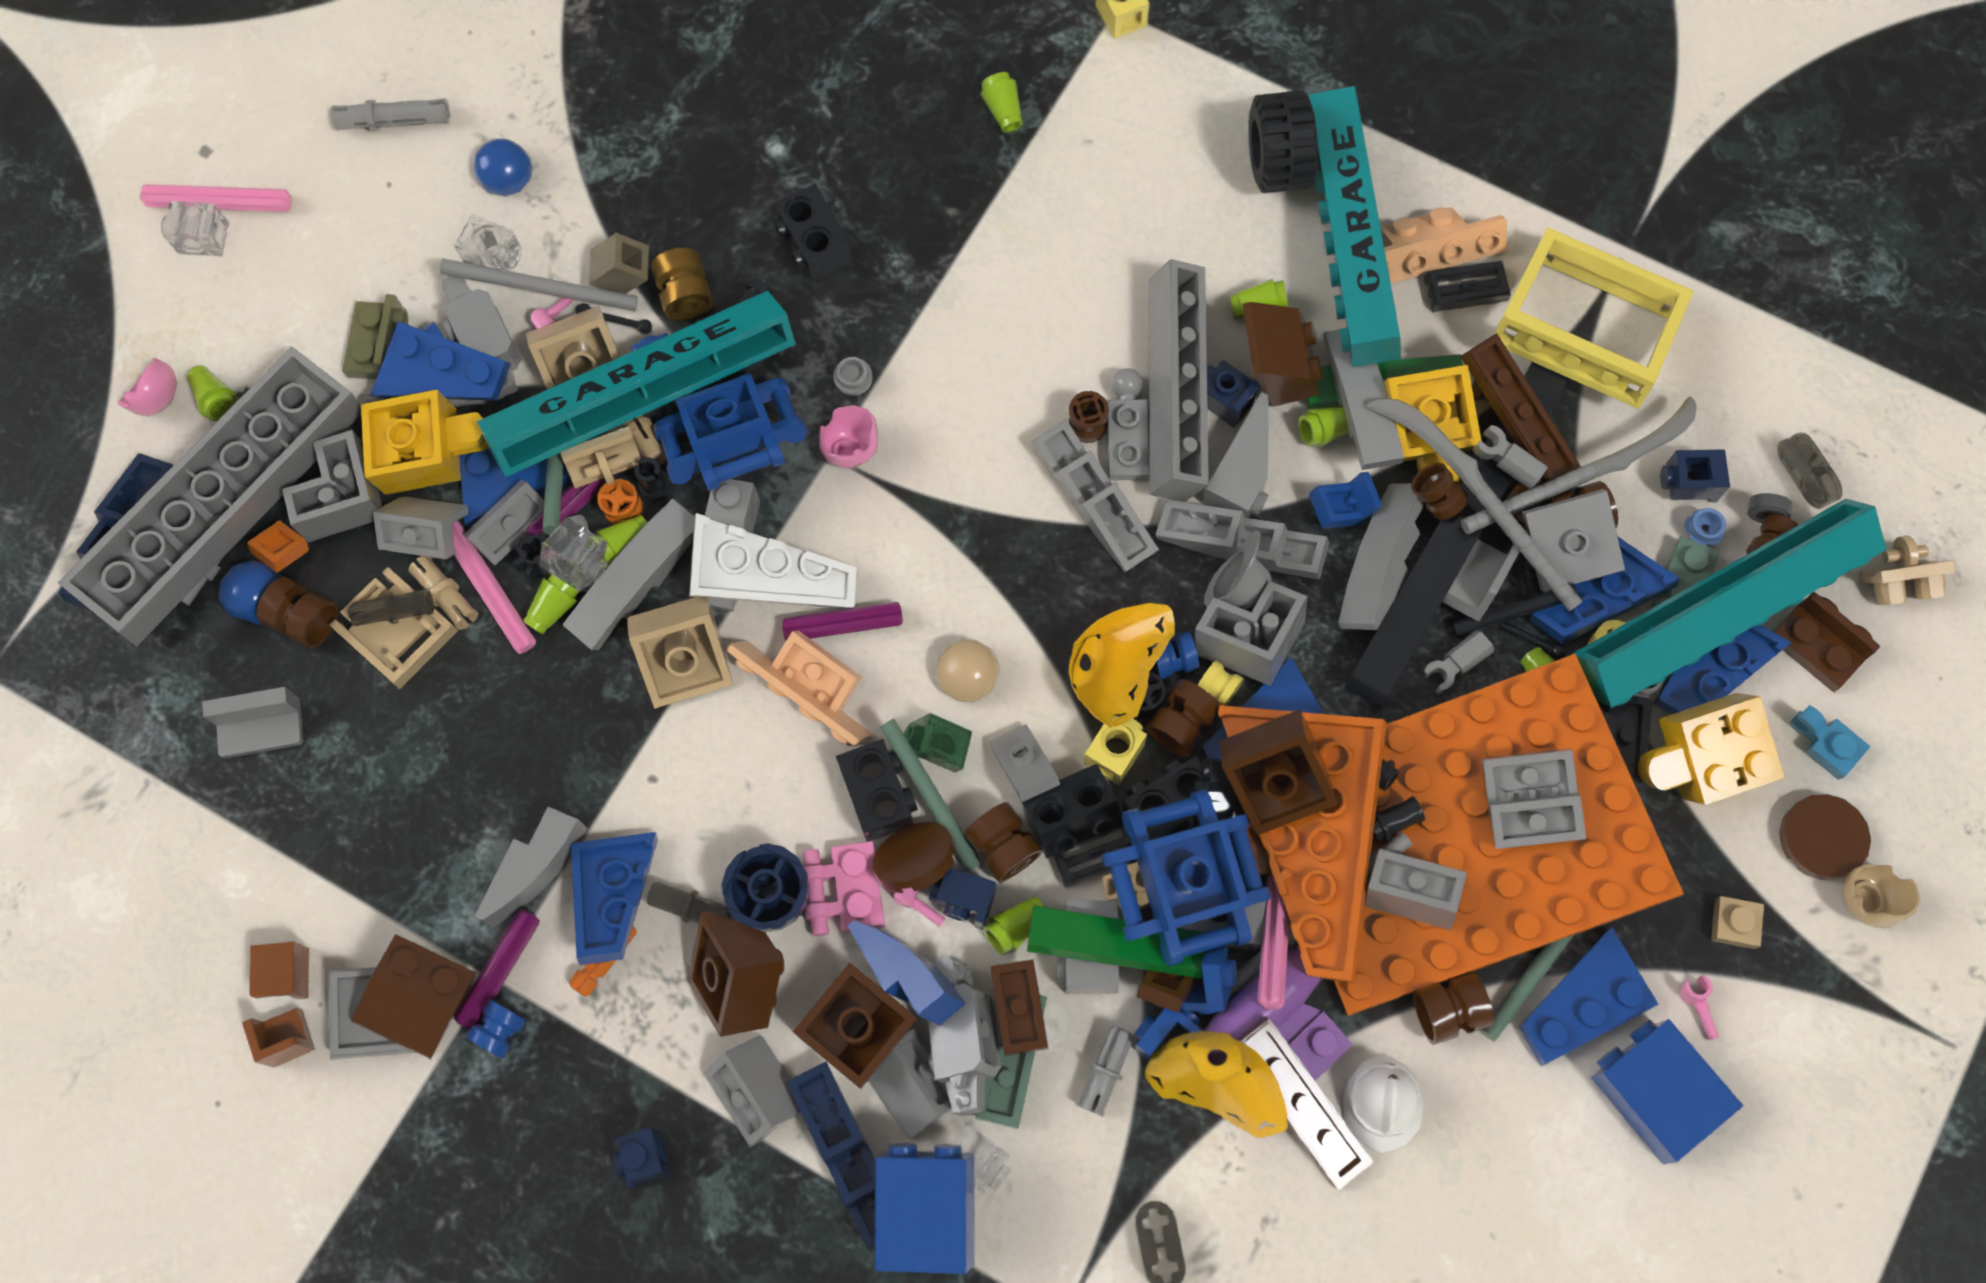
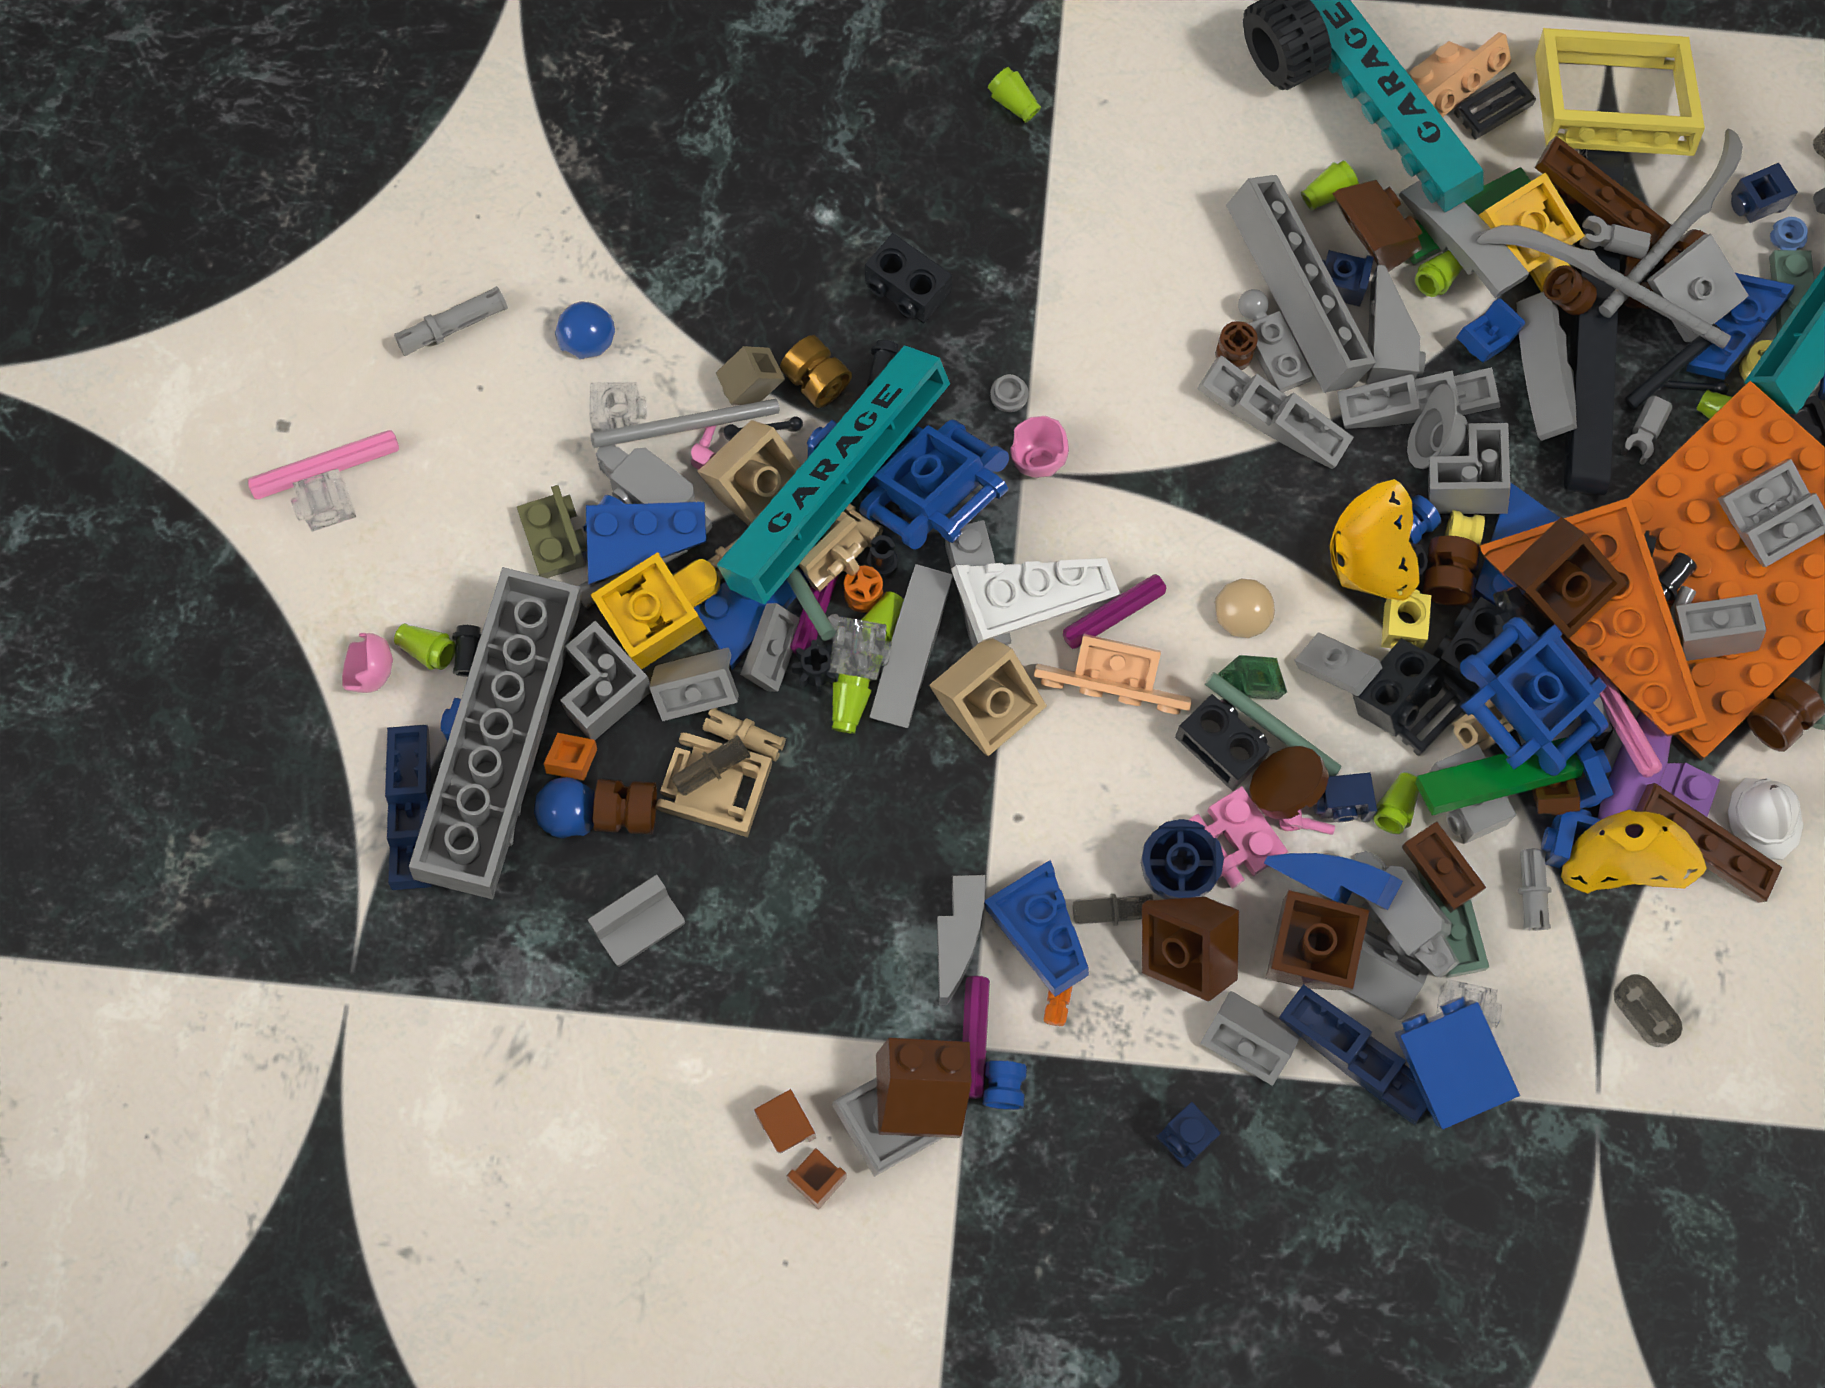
camera: 30 degrees left, 0 degrees up
bright pink axle [452,521,536,654] -> none
reddish brown wheel [964,802,1043,883] -> none
light grey panel [1442,539,1520,622] -> none

